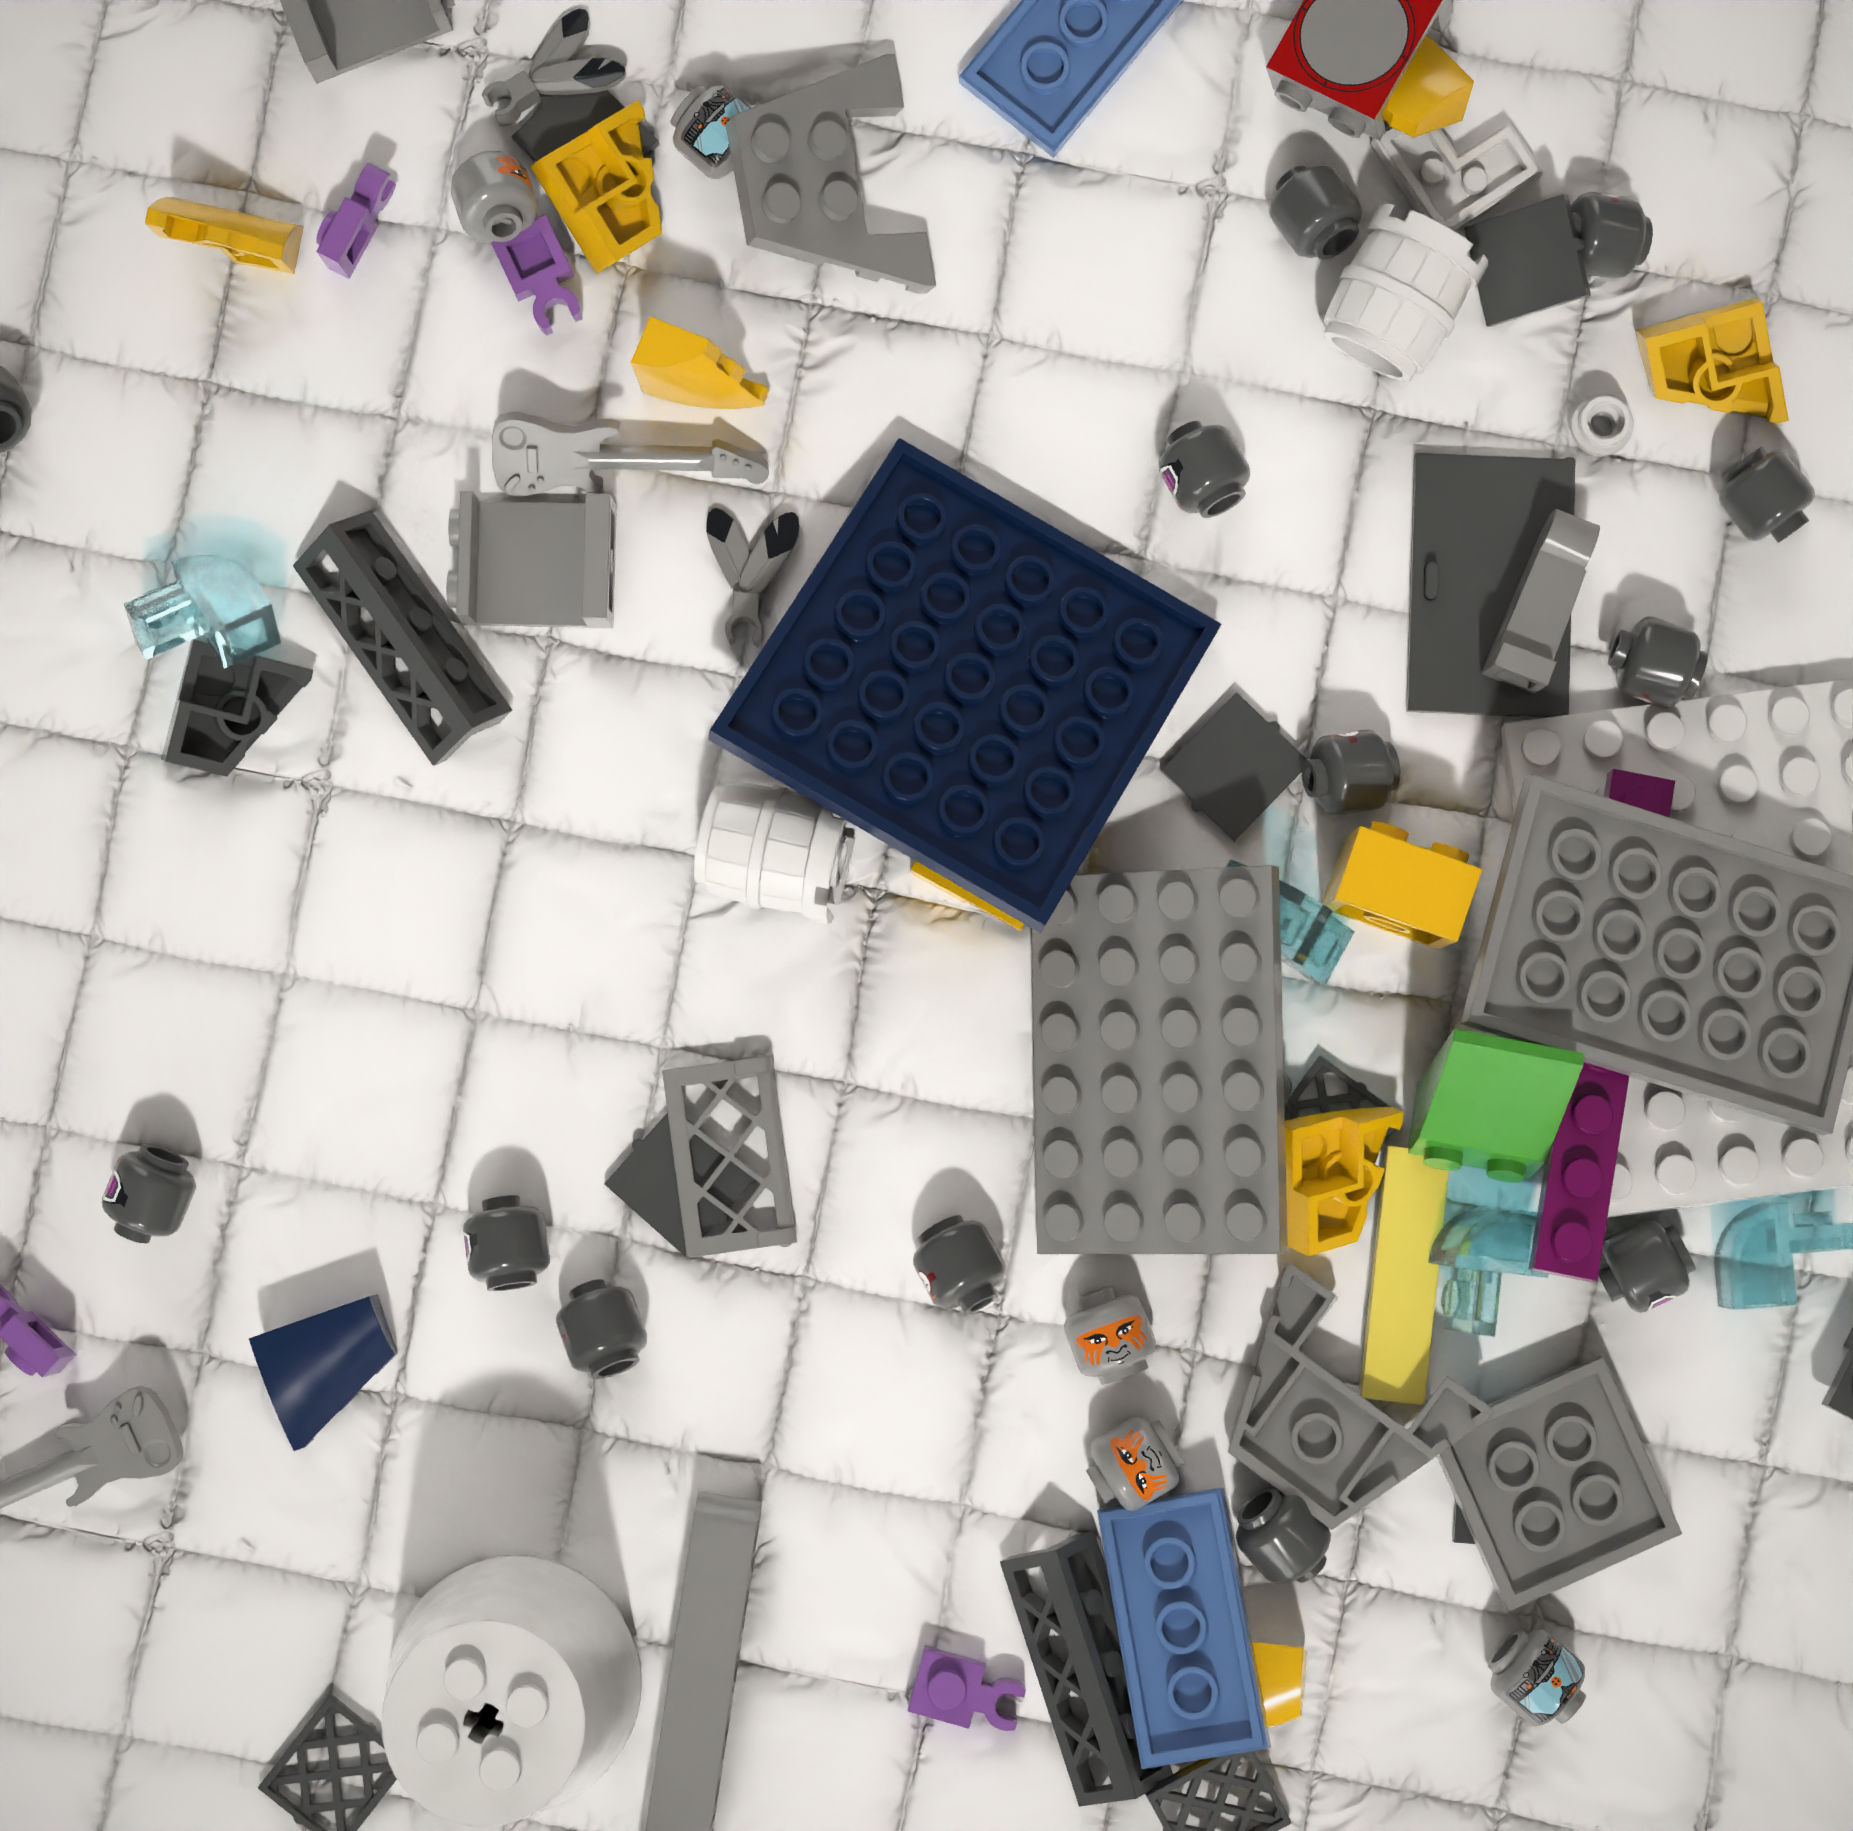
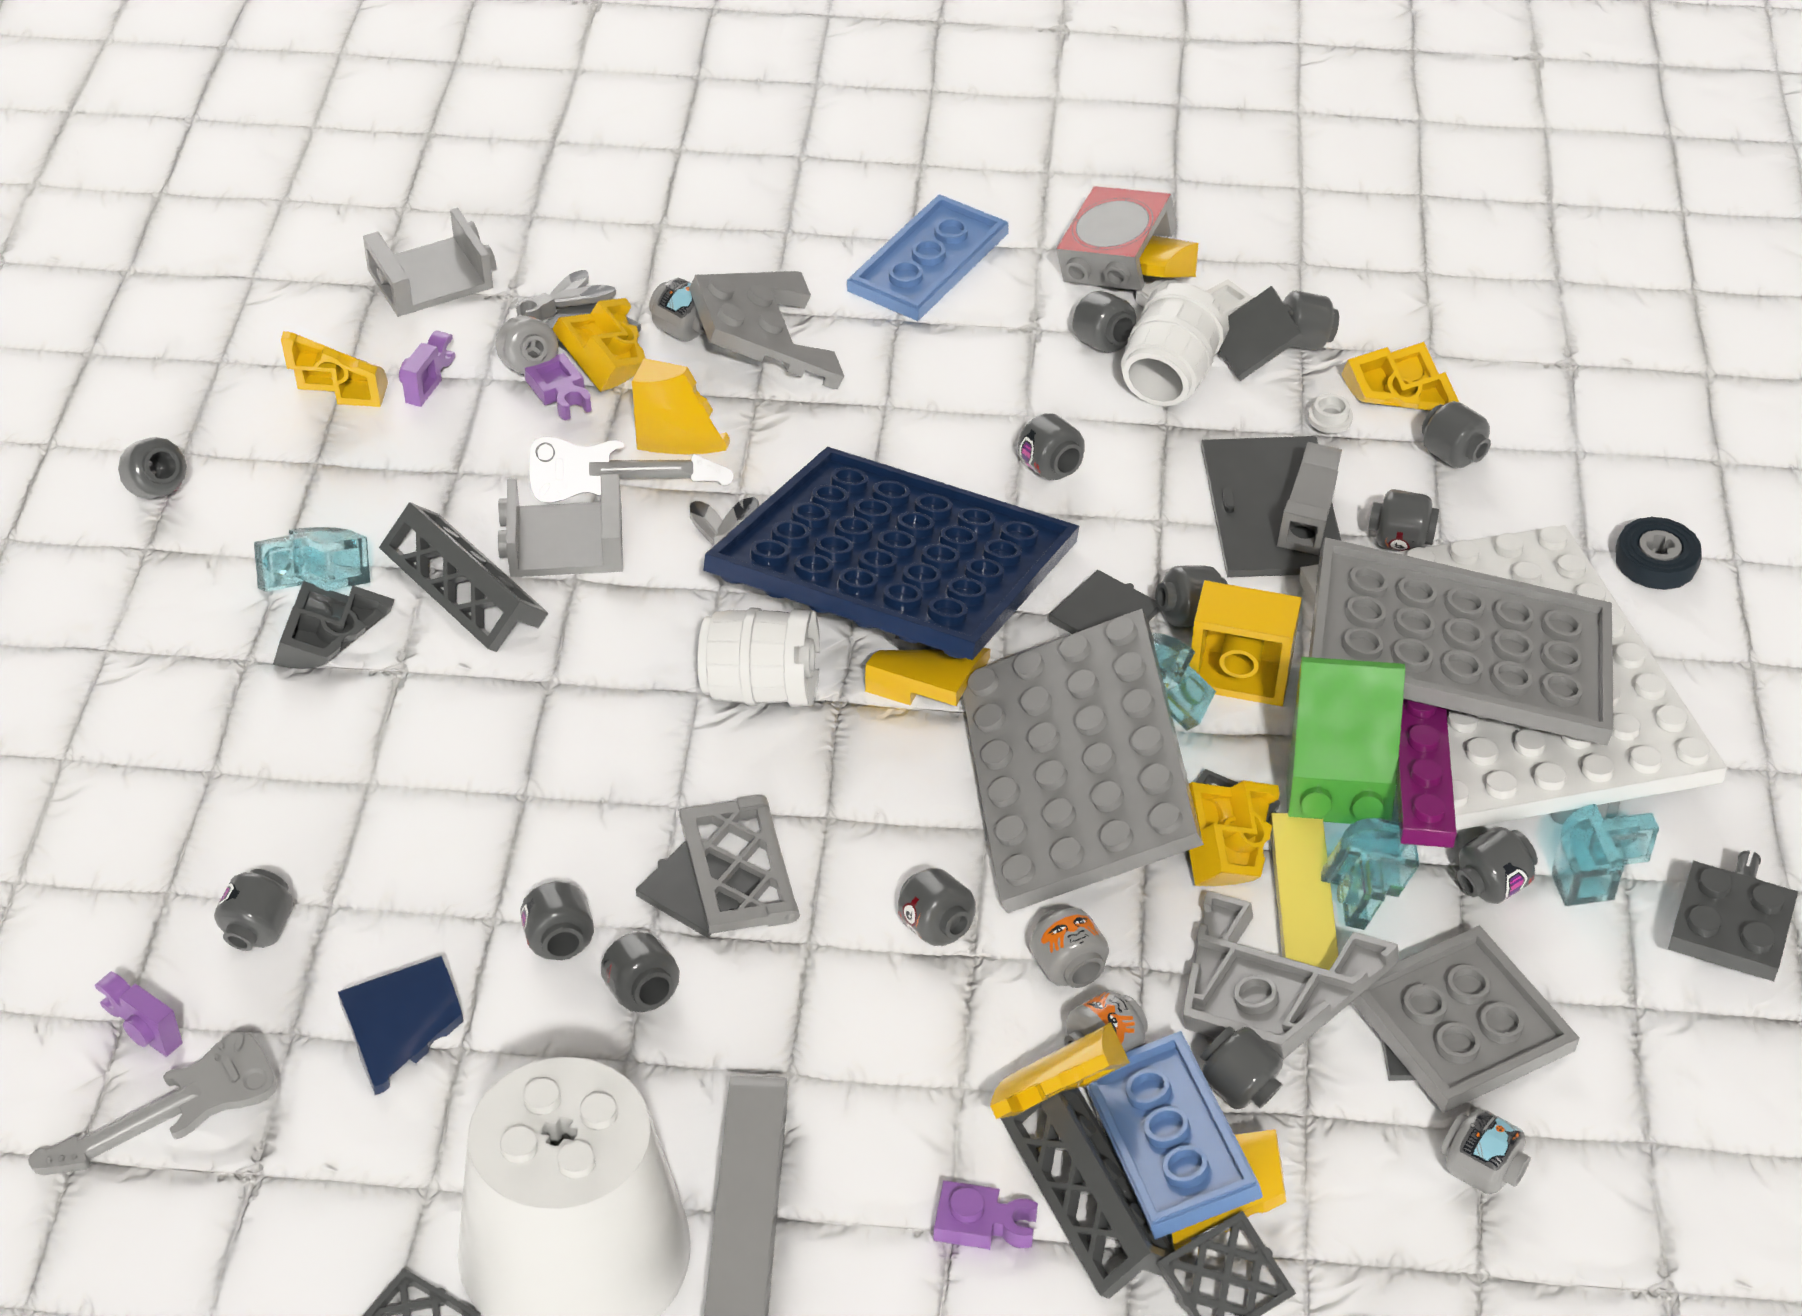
camera: 10 degrees left, 40 degrees down
none -> yellow slope [990,1022,1130,1119]

